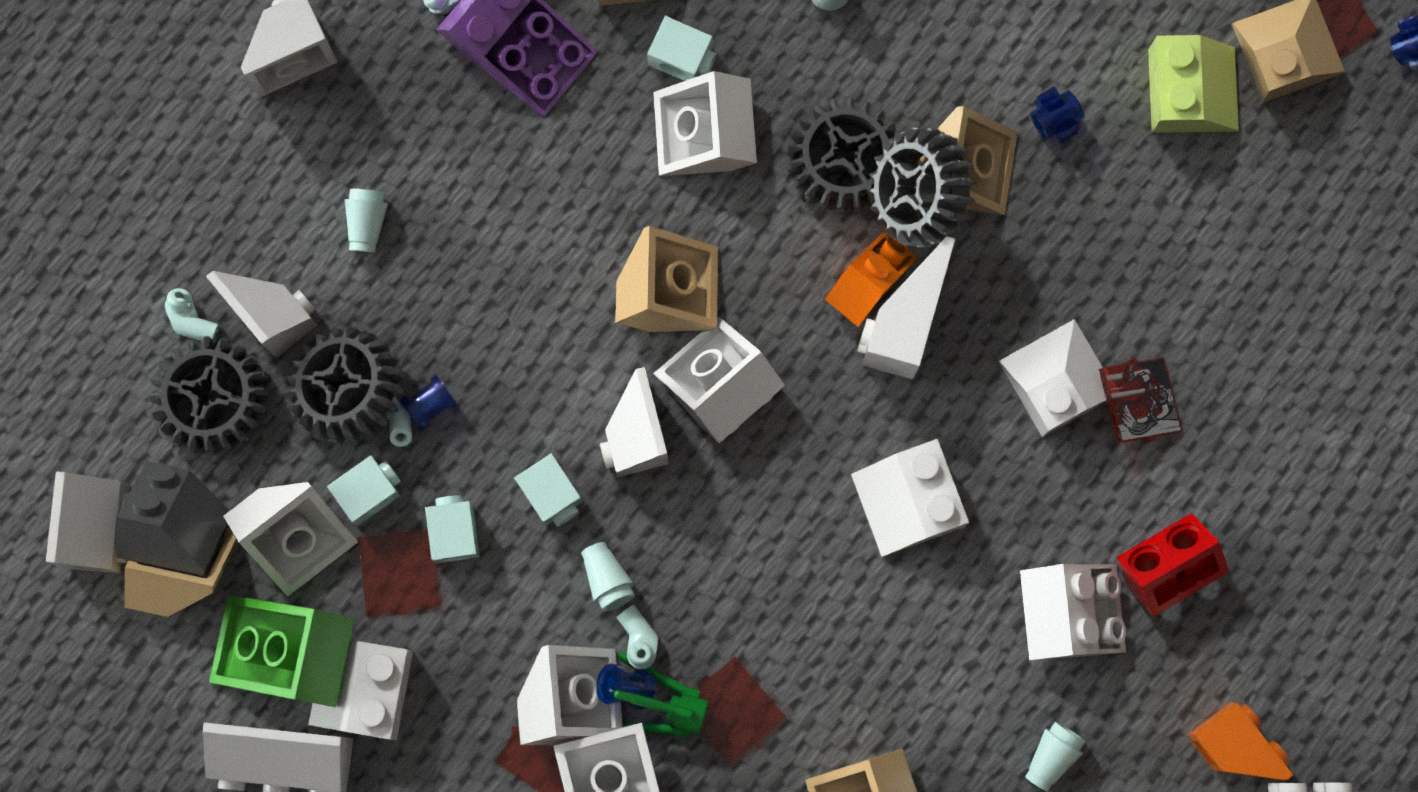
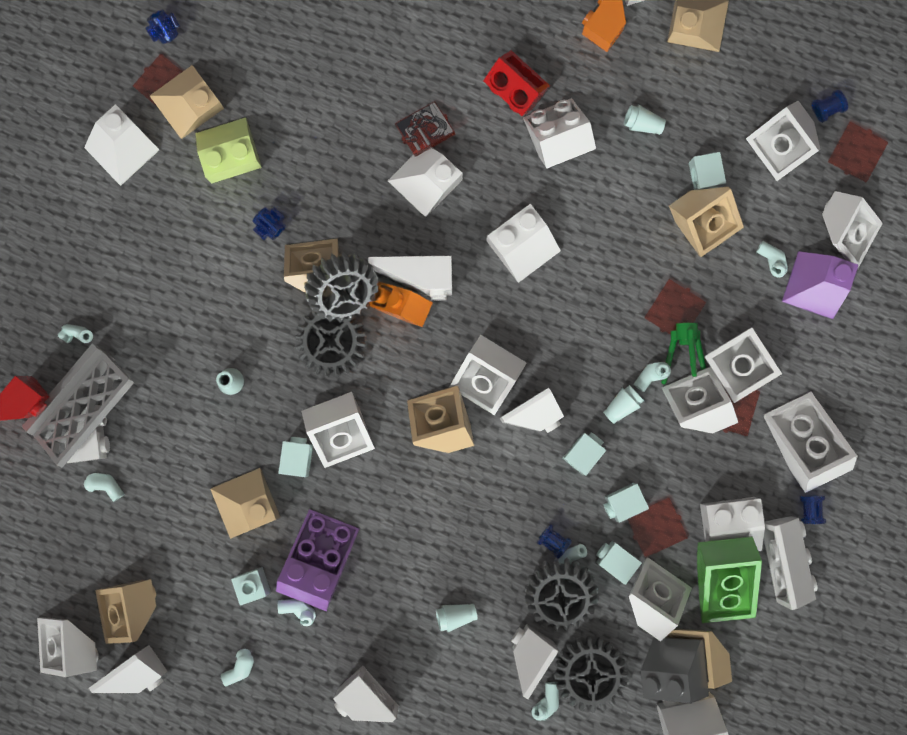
camera: 105 degrees left, 5 degrees up
clear blue bush [596,663,656,710] -> none

